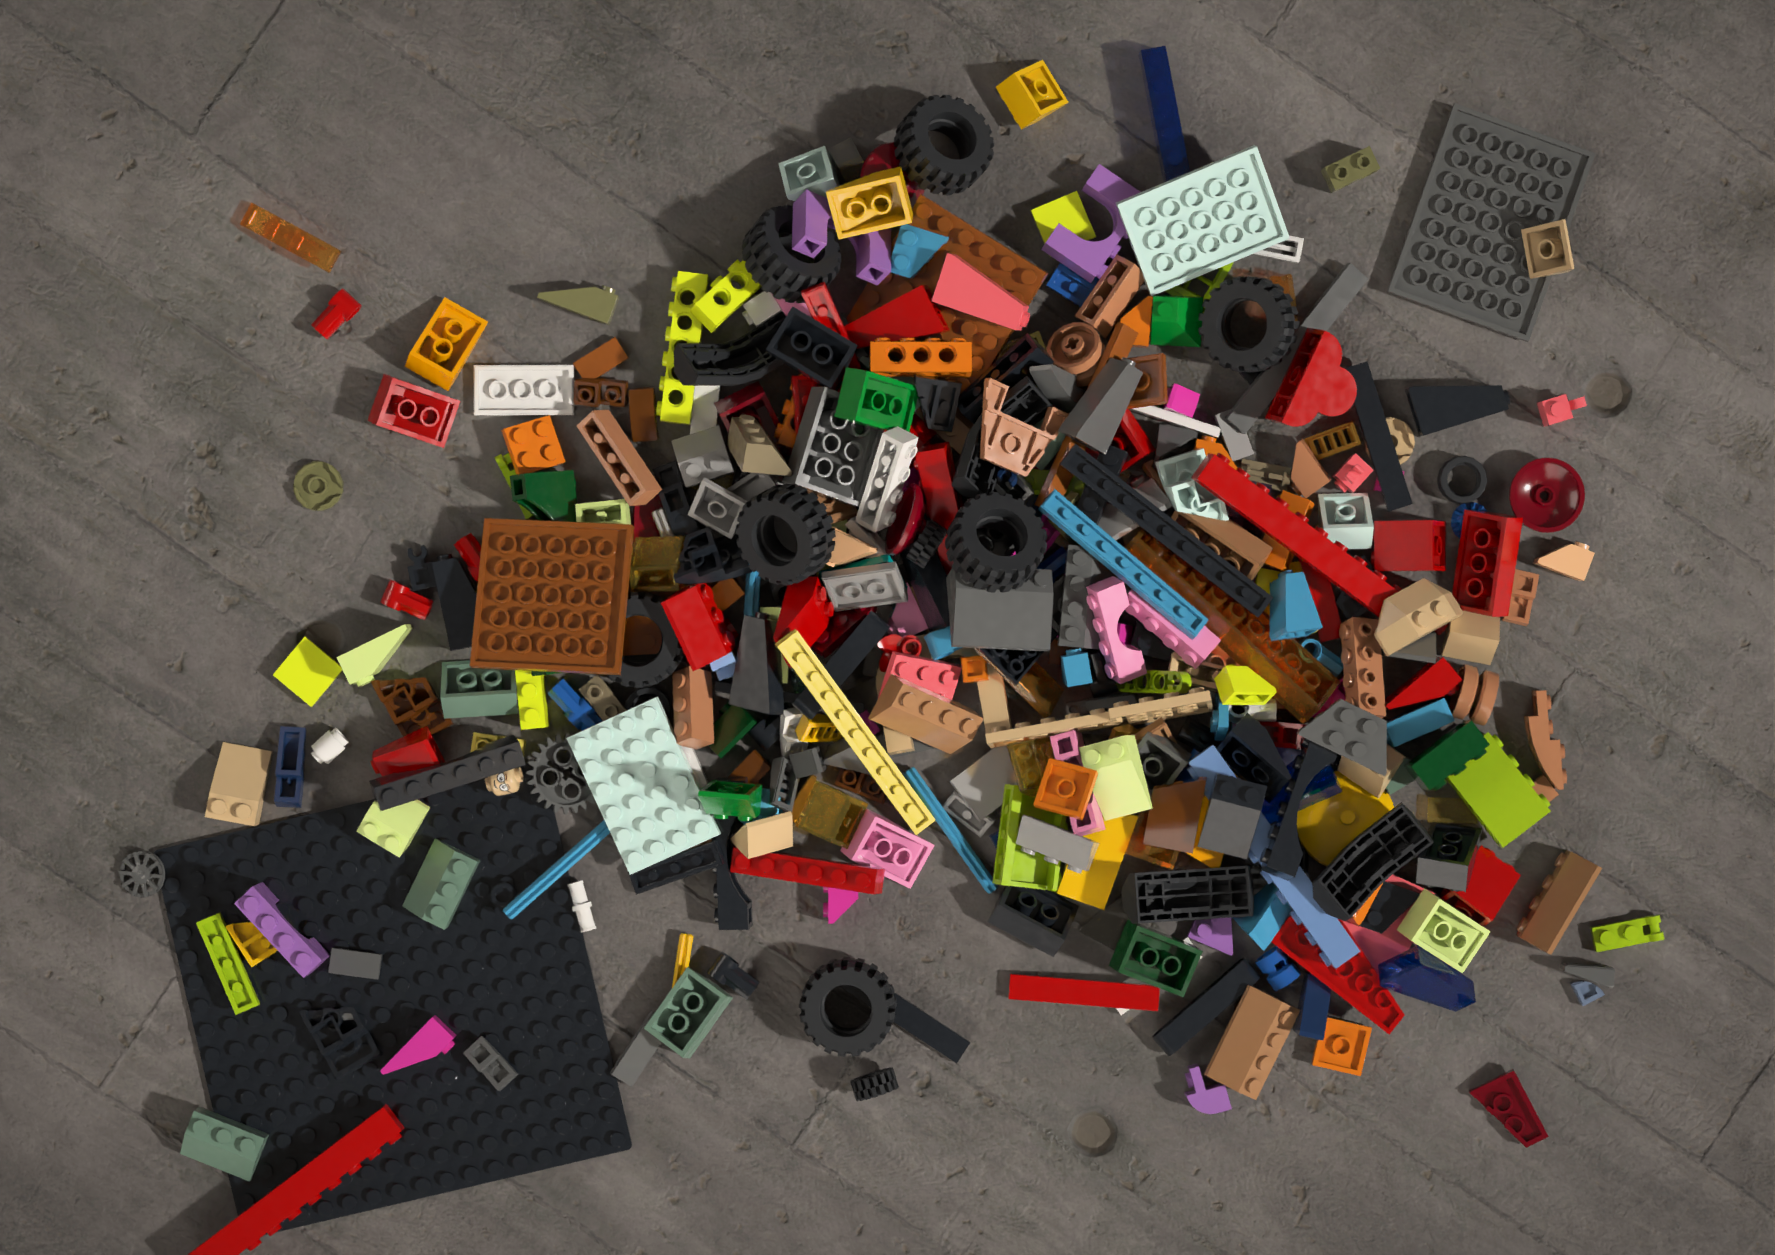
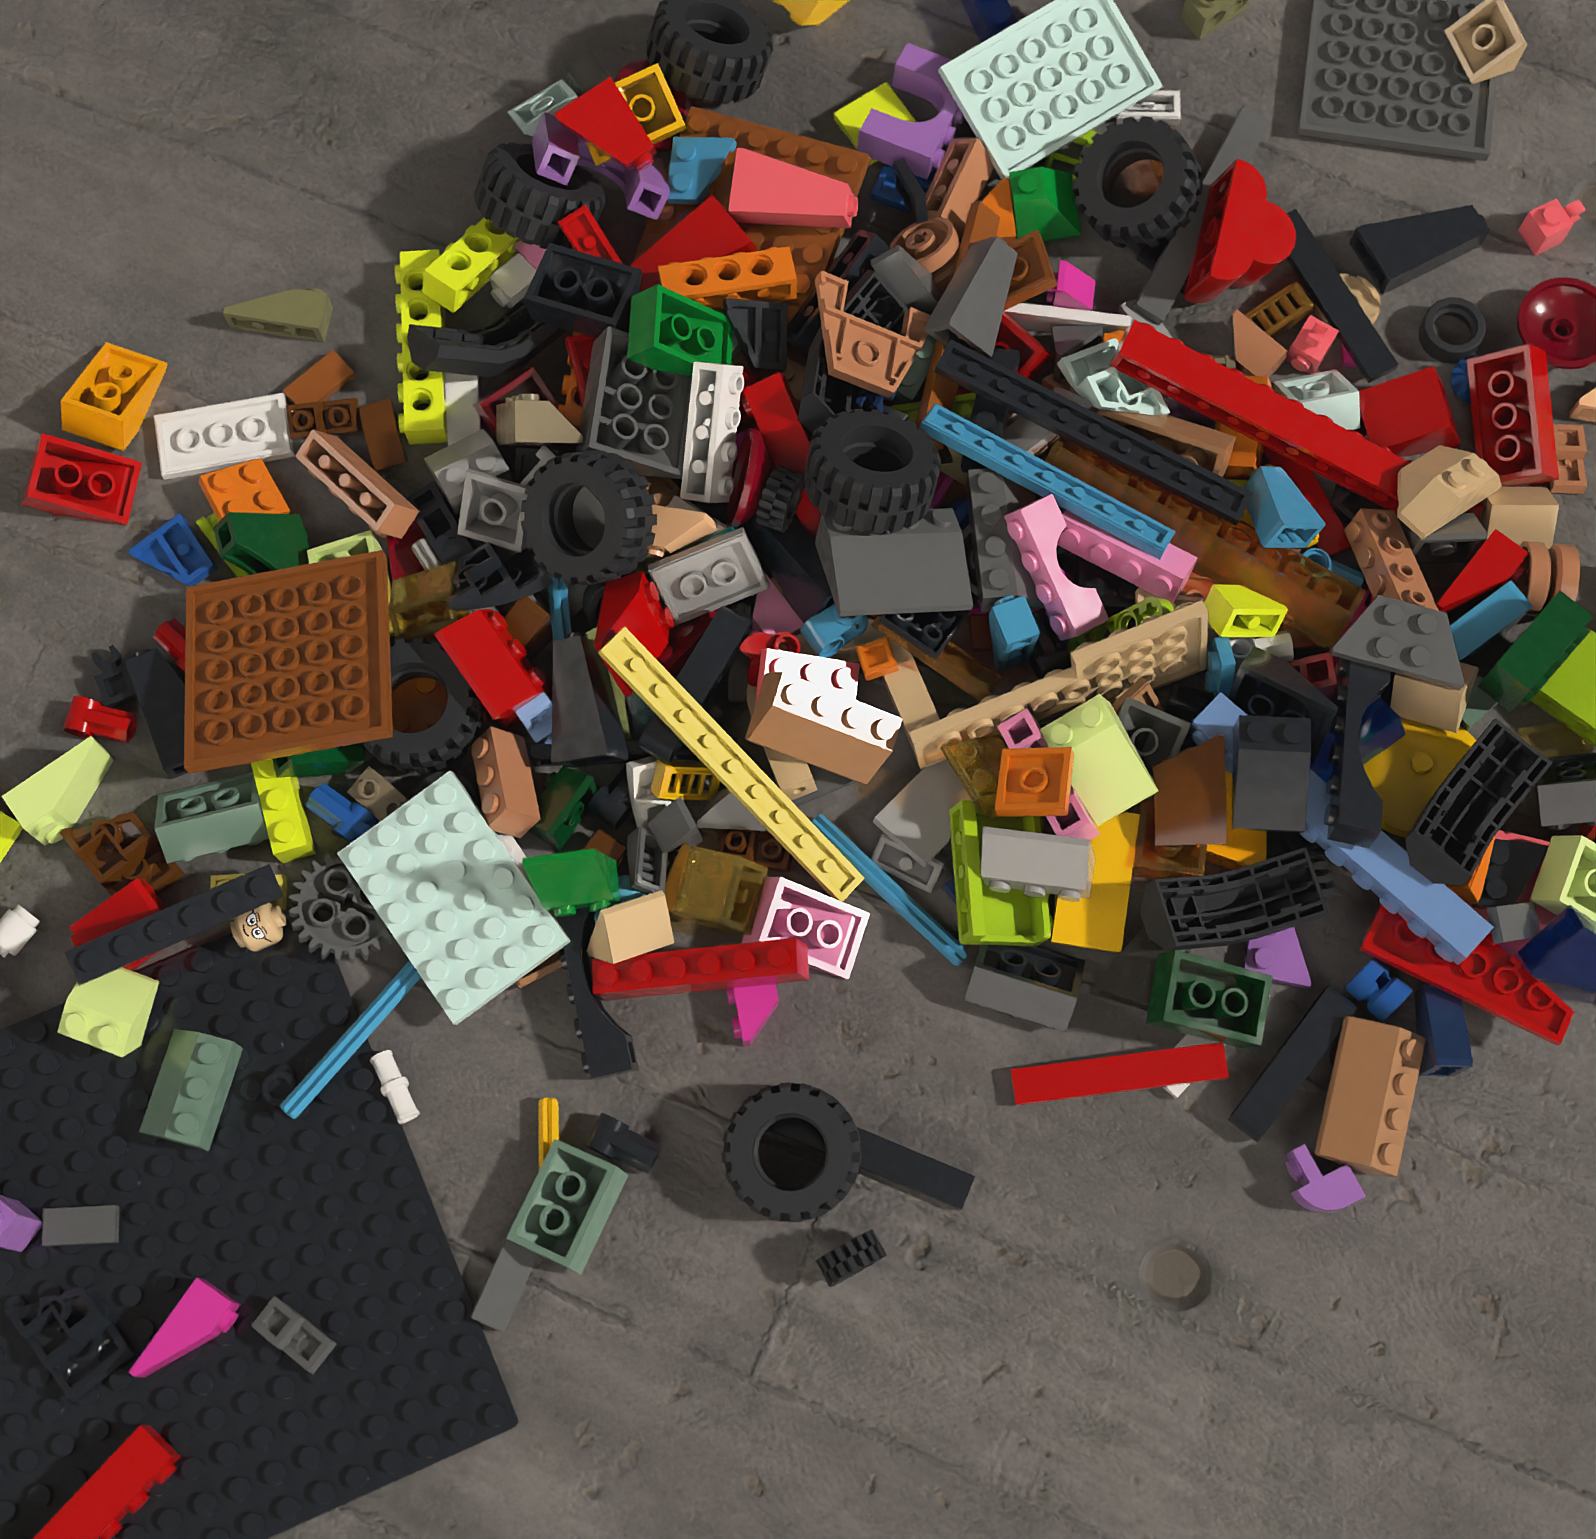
camera: 15 degrees left, 15 degrees down
black tile [628,839,726,895] -> none
dark azure slope [1232,882,1293,951] -> none
orange plate [1311,1017,1372,1076] -> none
none -> blue wing [128,513,219,586]
none -> red slope [554,76,657,172]
none -> black tile [893,159,928,224]
none -> dark grey slope [1487,902,1542,944]

